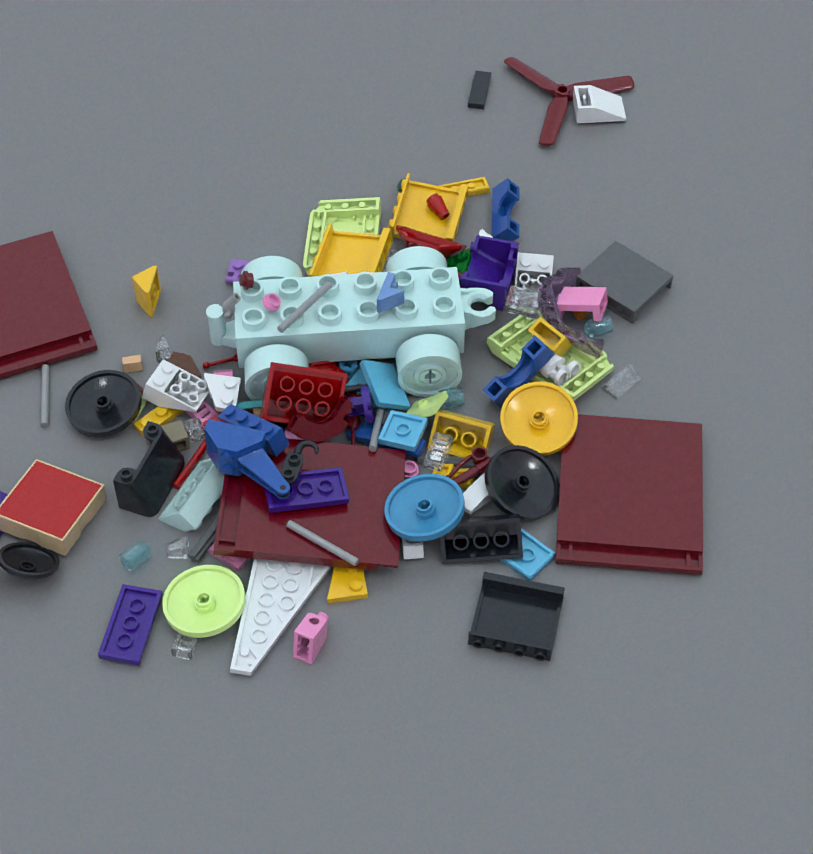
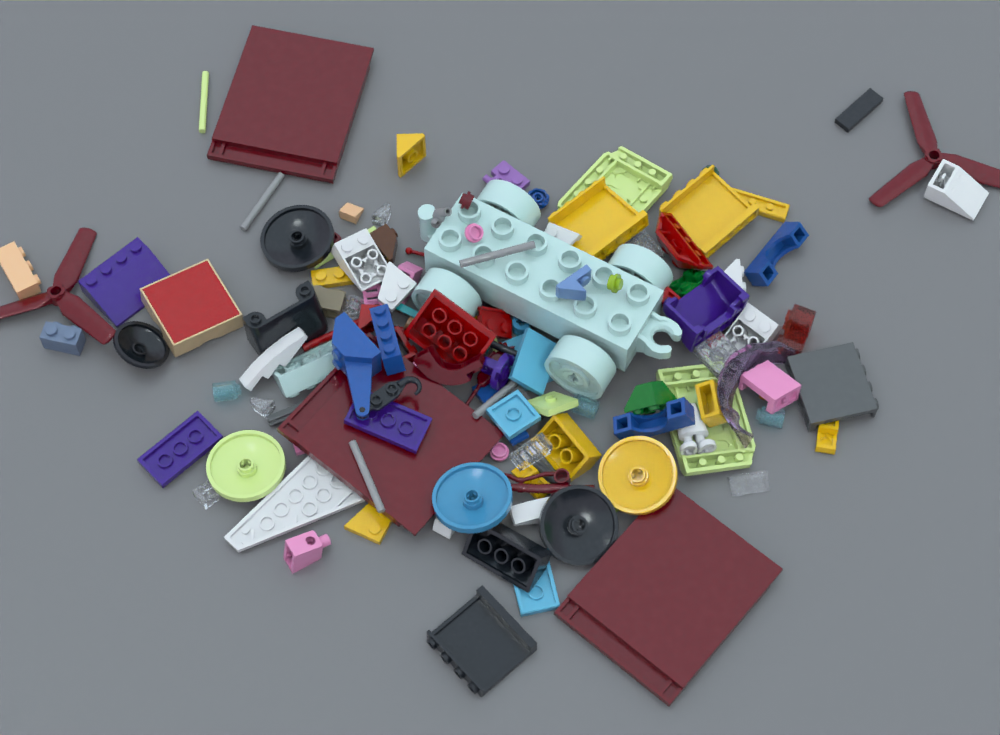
camera: 35 degrees right, 10 degrees up
red cone [426,193,450,220] -> none
none -> white slope [239,327,308,391]
none -> lime plate [607,274,623,293]
none -> green slope [624,381,677,415]
none -> clear red brick [776,304,816,356]
none -> yellow slope [815,420,839,455]

